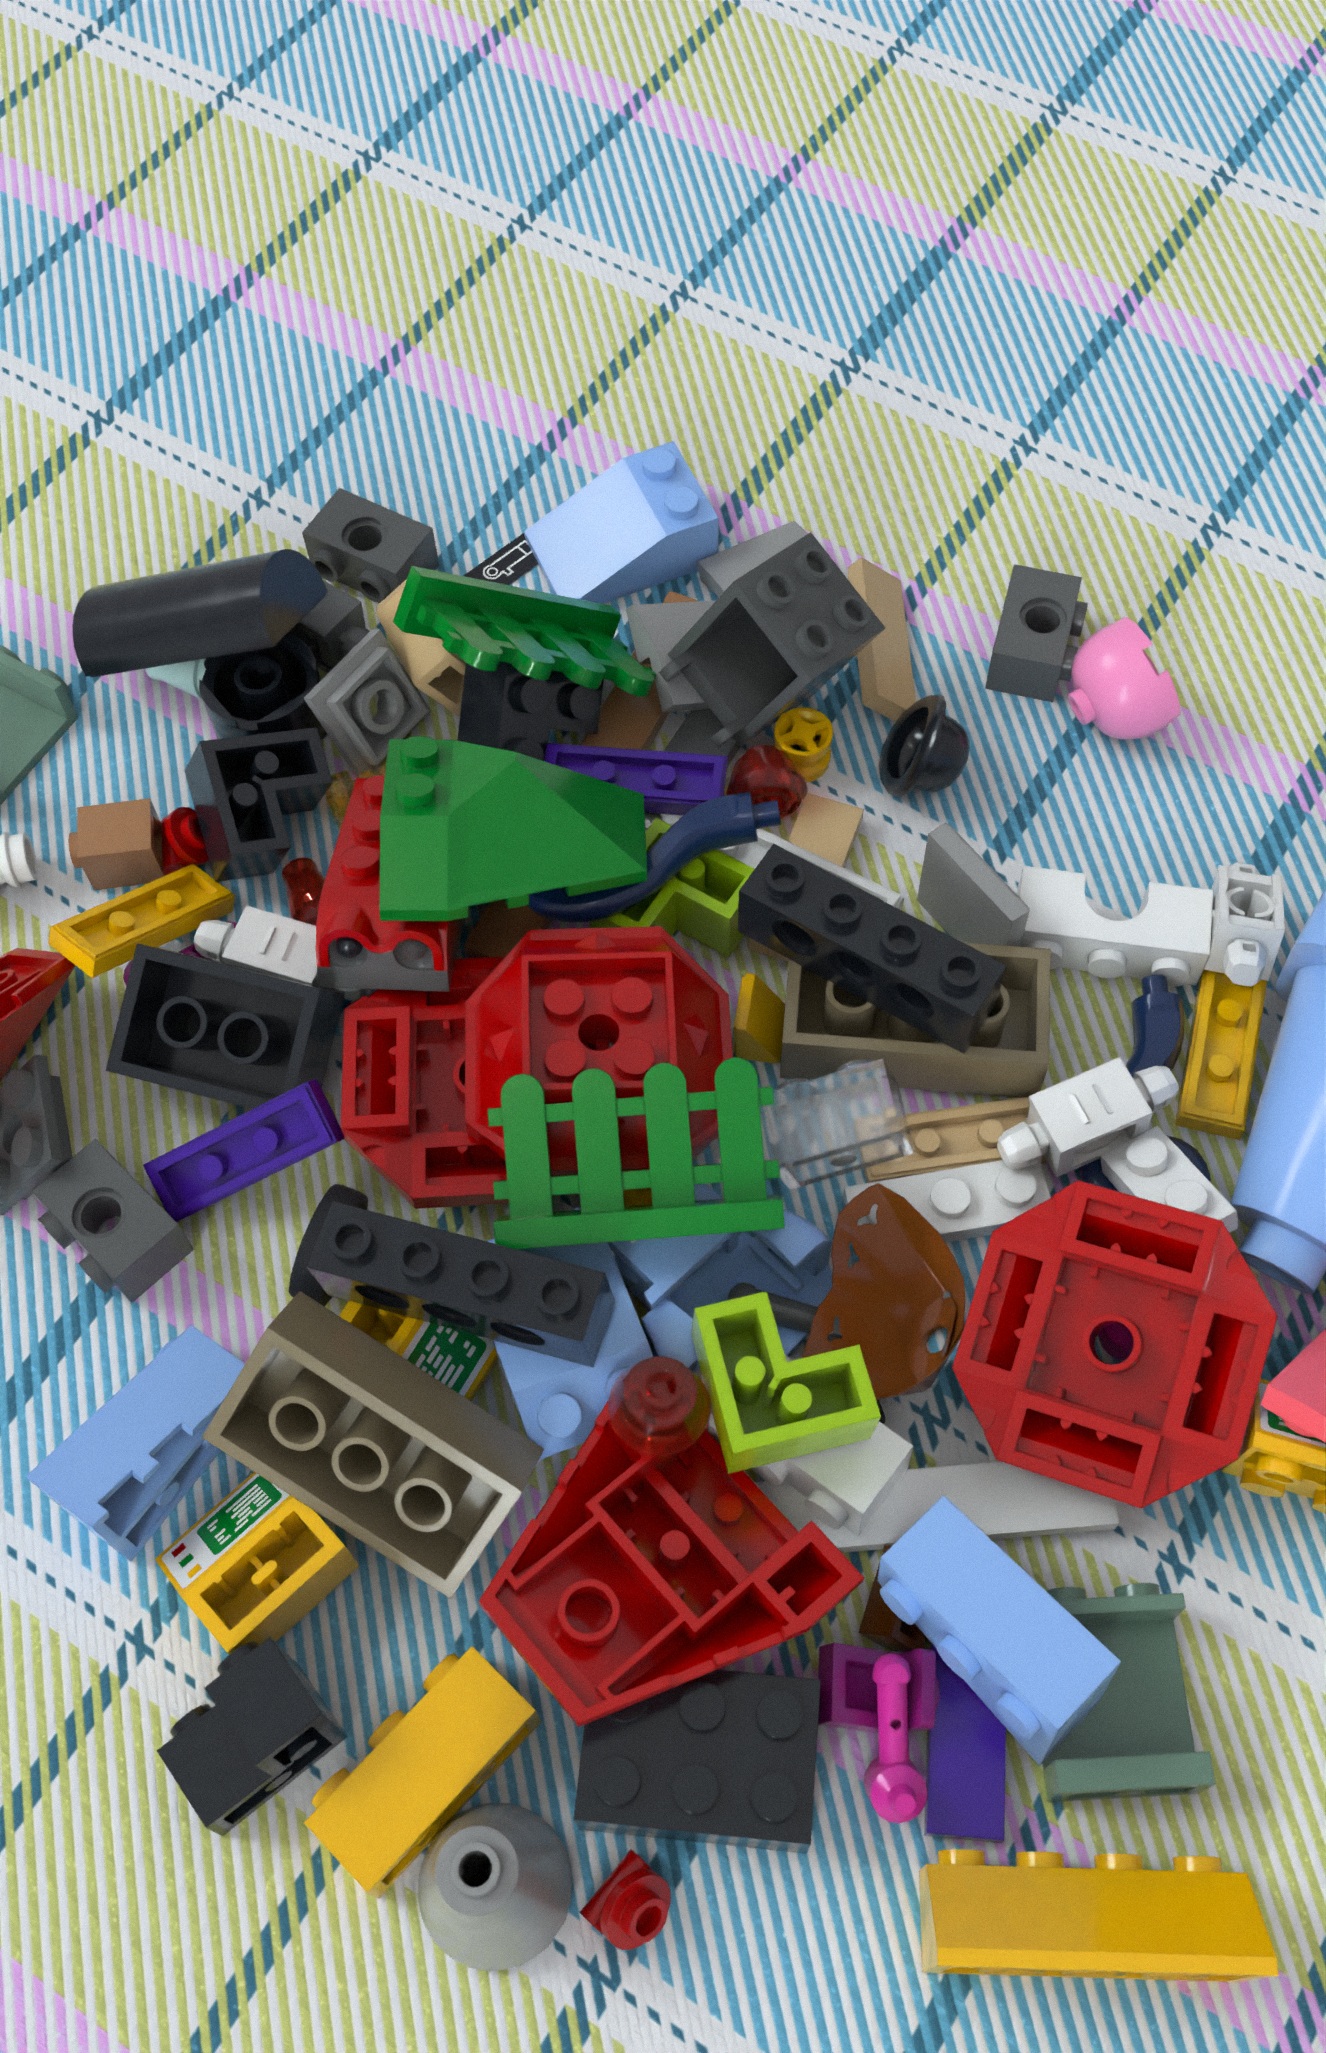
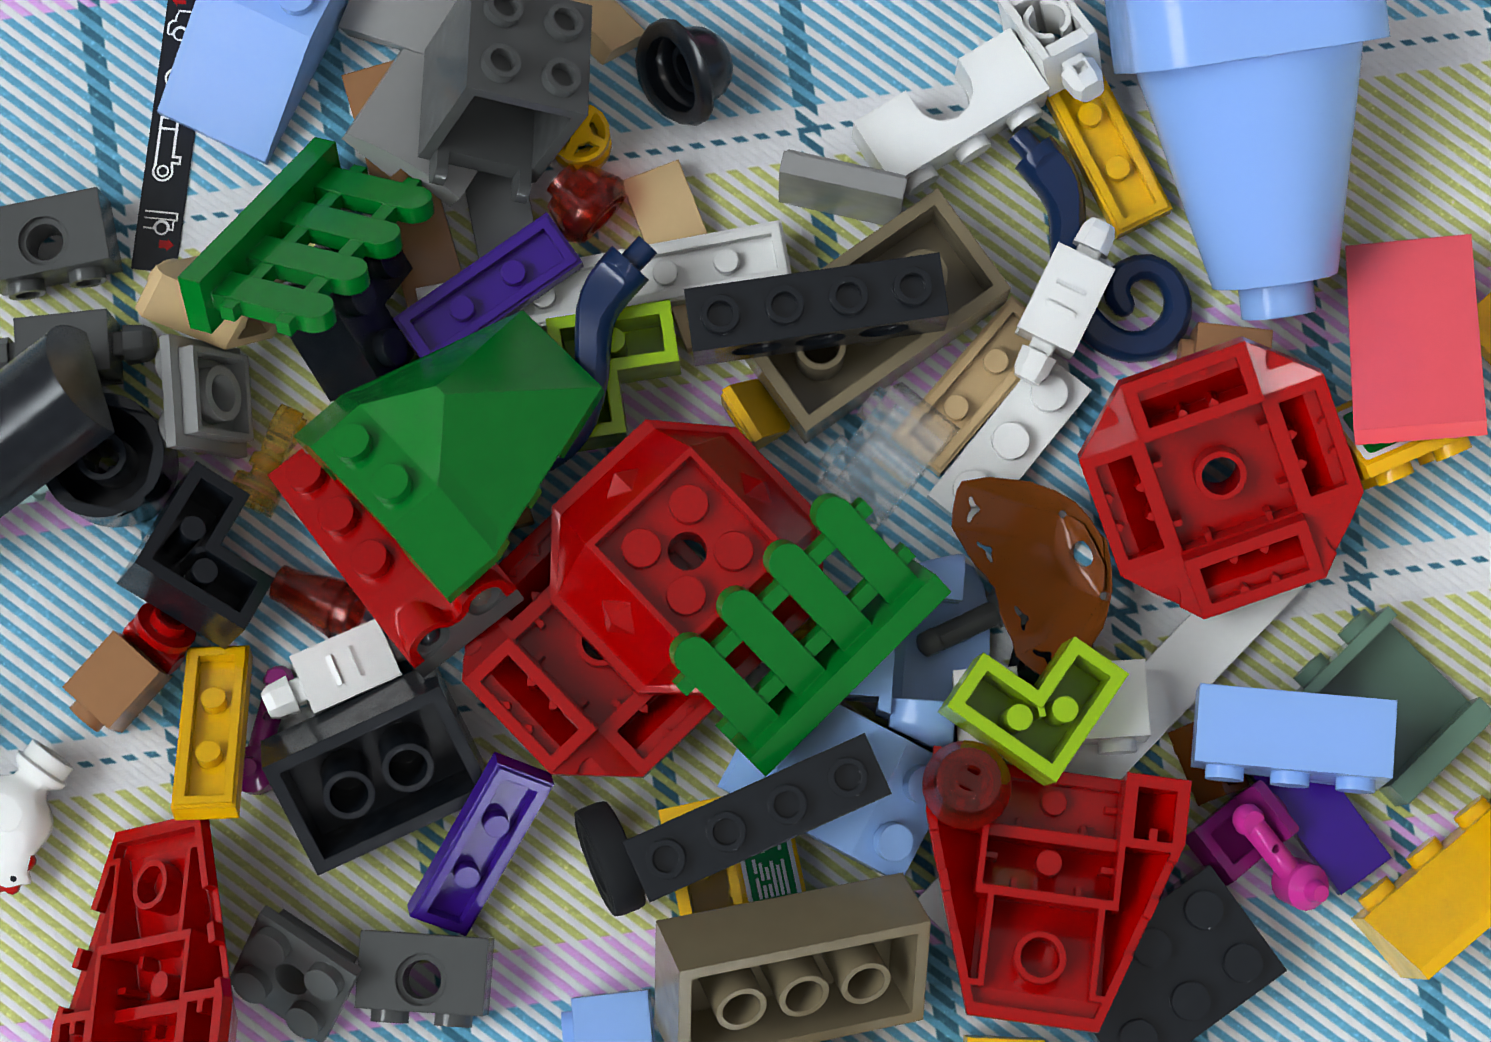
camera: 40 degrees left, 20 degrees up
white plate [1100,1126,1238,1233] -> none

